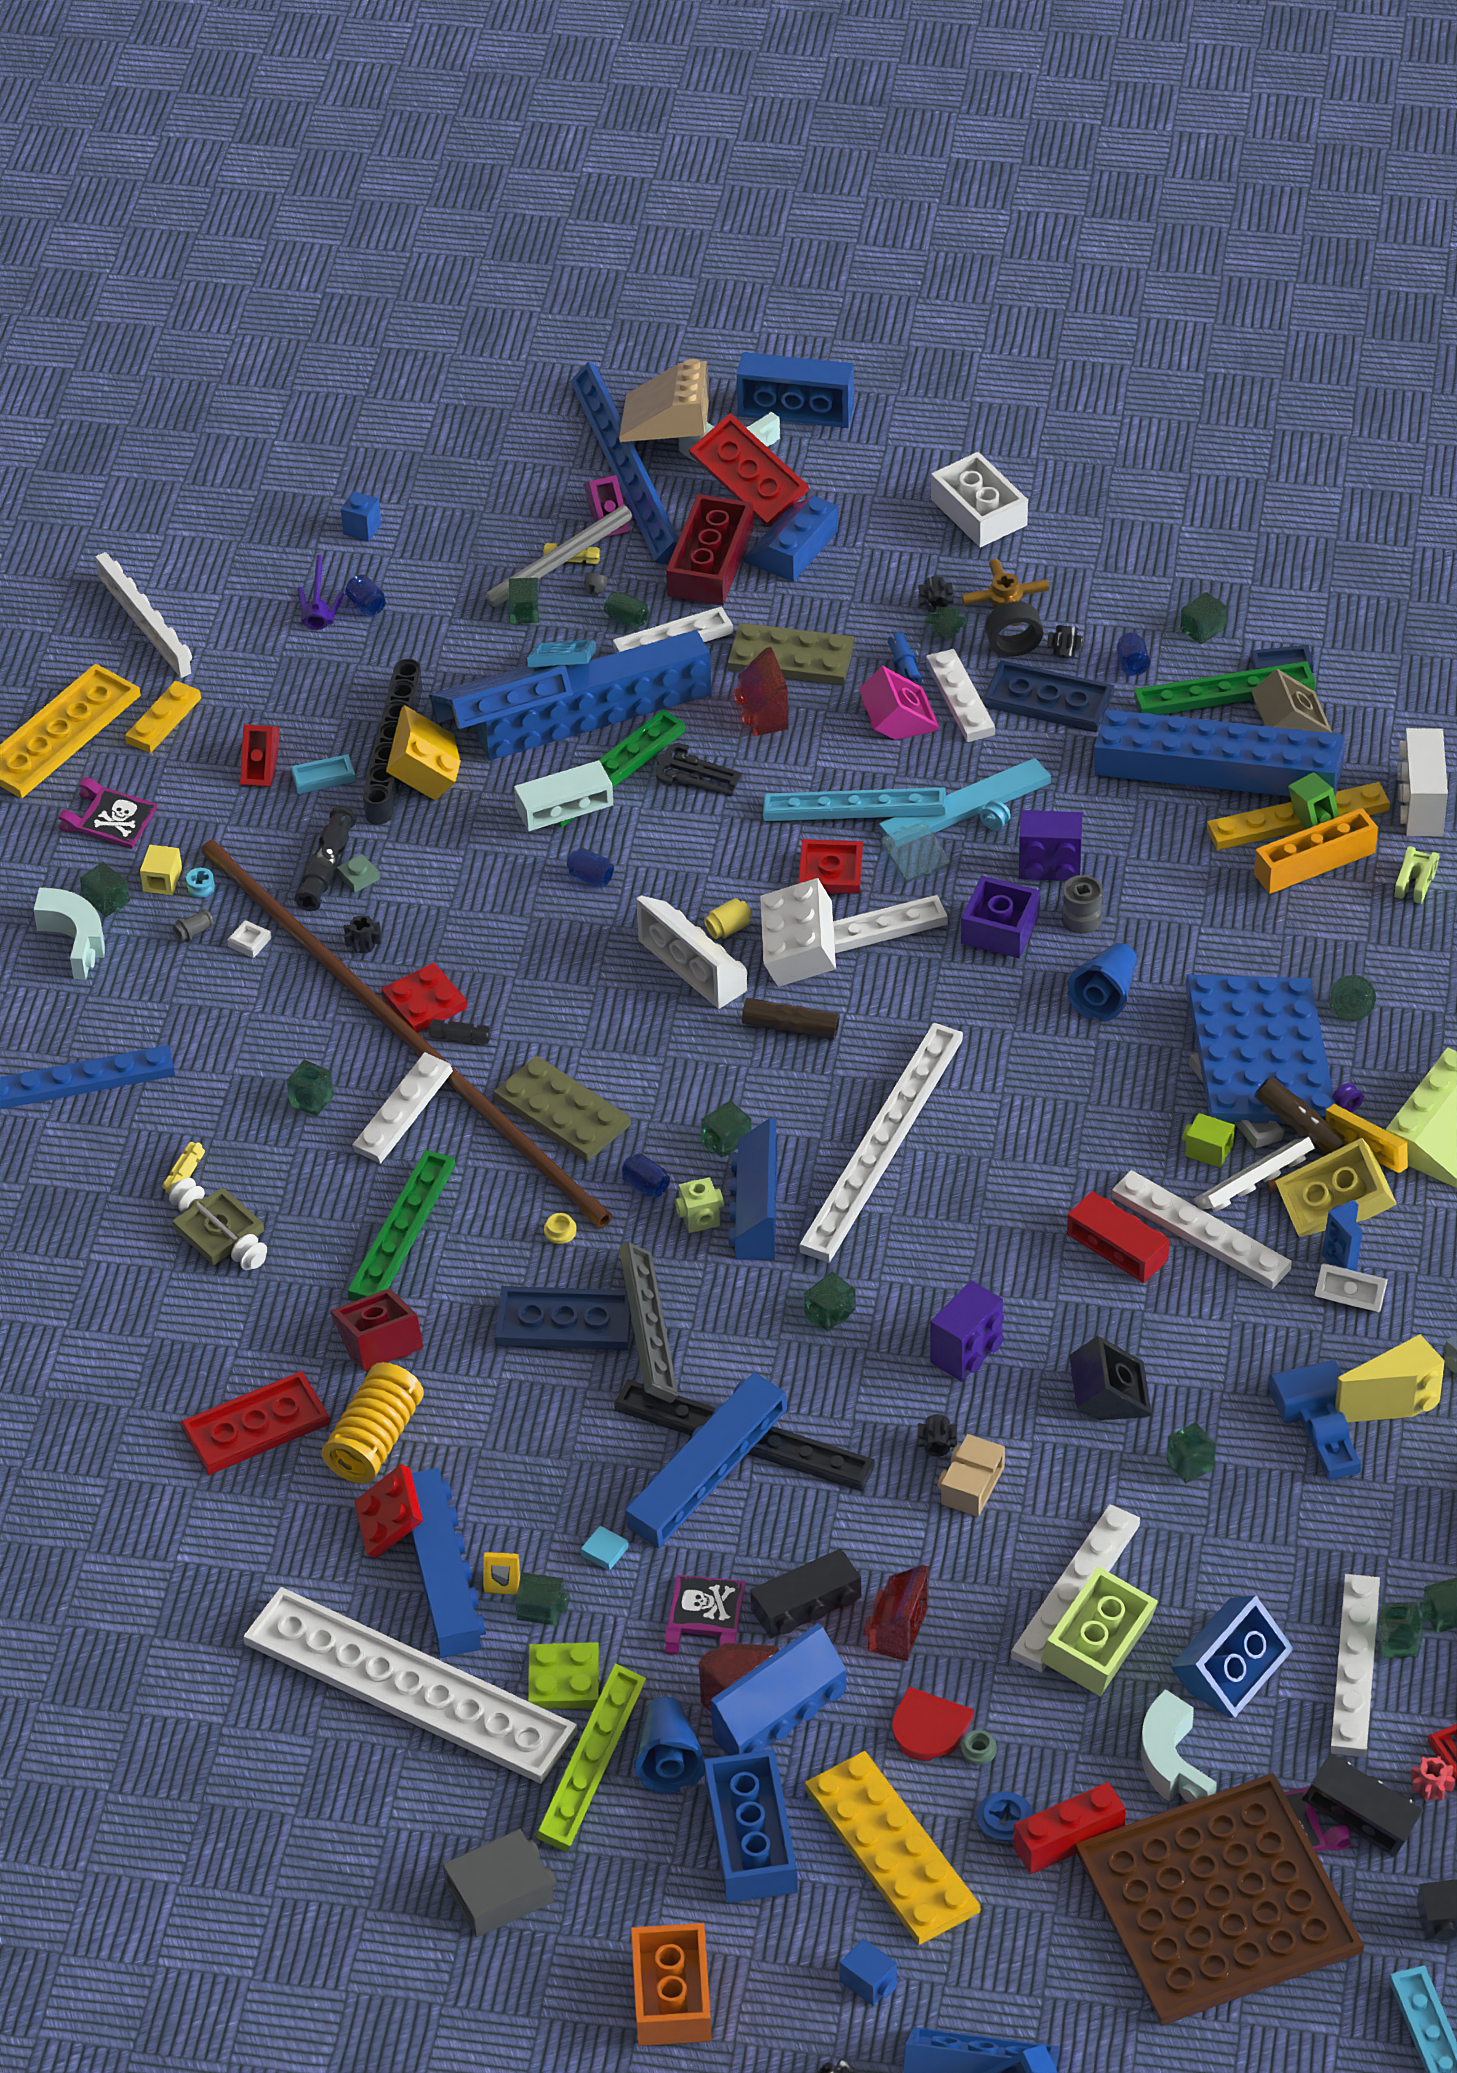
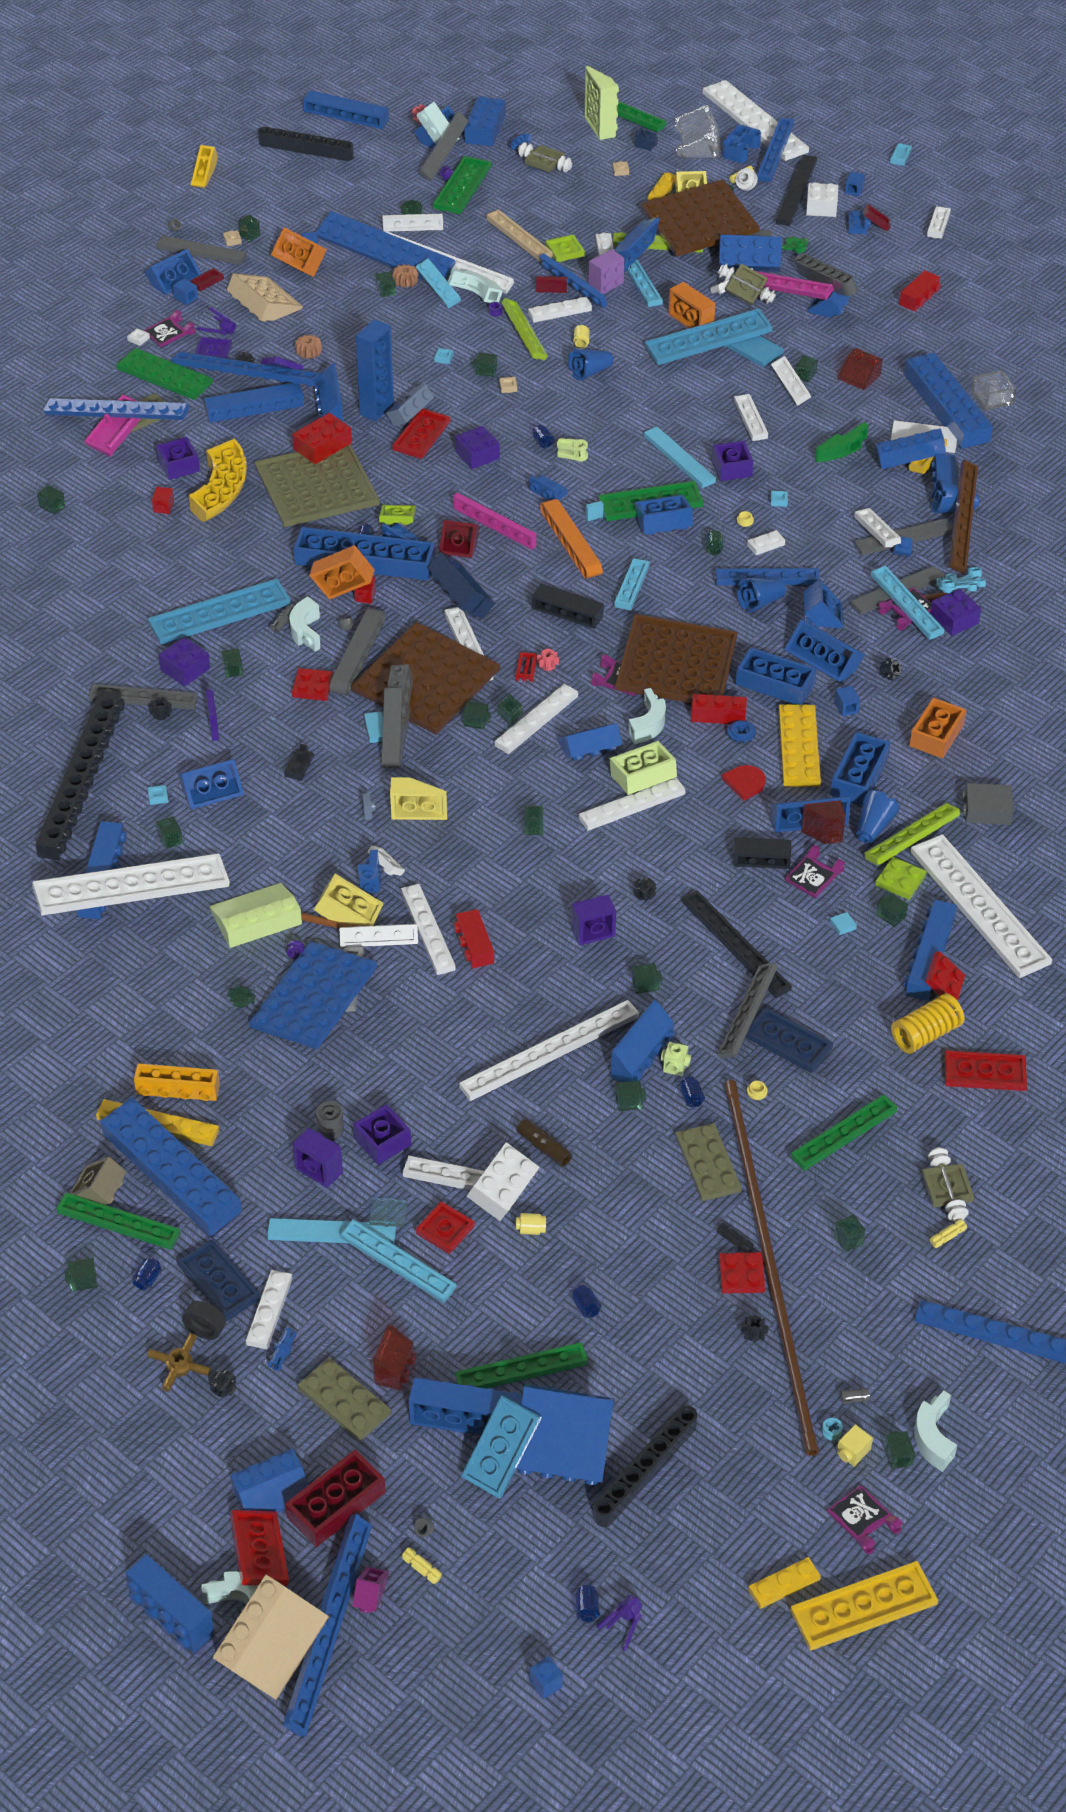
camera: 150 degrees left, 0 degrees up
white plate [95,552,192,678] -> none
white tile [227,920,271,958] -> none
red slope [240,724,280,786] -> none
medium azure tile [290,754,356,794] -> none
black piece [294,806,357,911] -> none
dark red slope [330,1288,423,1371] -> none
sand green plate [337,854,380,893] -> none
white plate [352,1052,452,1164] -> none
yellow slope [386,705,460,801] -> none
yellow slope [483,1552,520,1595] -> none
light grey axle [486,505,632,607] -> none
clear green brick [508,578,540,624] -> none
light aqua brick [514,760,613,831] -> none
clear green brick [604,592,649,629] -> none
white plate [613,606,733,653] -> none
blue brick [625,1372,787,1549] -> none
white slope [636,896,747,1009] -> none
black piece [656,743,743,796] -> none
dark pink slope [858,666,940,740] -> none
clear red slope [863,1565,929,1662] -> none
clear green plate [924,606,968,638] -> none
white brick [931,452,1028,547] -> none
tan piece [937,1434,1005,1517] -> none
sand green plate [961,1730,997,1765] -> none
medium azure bush [980,800,1011,831] -> none
black gear [1047,625,1084,658] -> none
blue cone [1067,943,1137,1022] -> none
black slope [1069,1336,1152,1421] -> none
lime brick [1182,1113,1235,1168] -> none
dark blue tile [1249,645,1314,673] -> none
dark brown axle [1254,1075,1345,1156] -> none
blue plate [1268,1360,1361,1480] -> none
bright green slope [1288,772,1339,830] -> none
black brick [1302,1753,1423,1857] -> none
yellow plate [1326,1104,1408,1173] -> none
yellowish green piece [1395,846,1439,904] -> none
white brick [1397,728,1448,837] -> none
none -> blue brick [736,647,817,705]

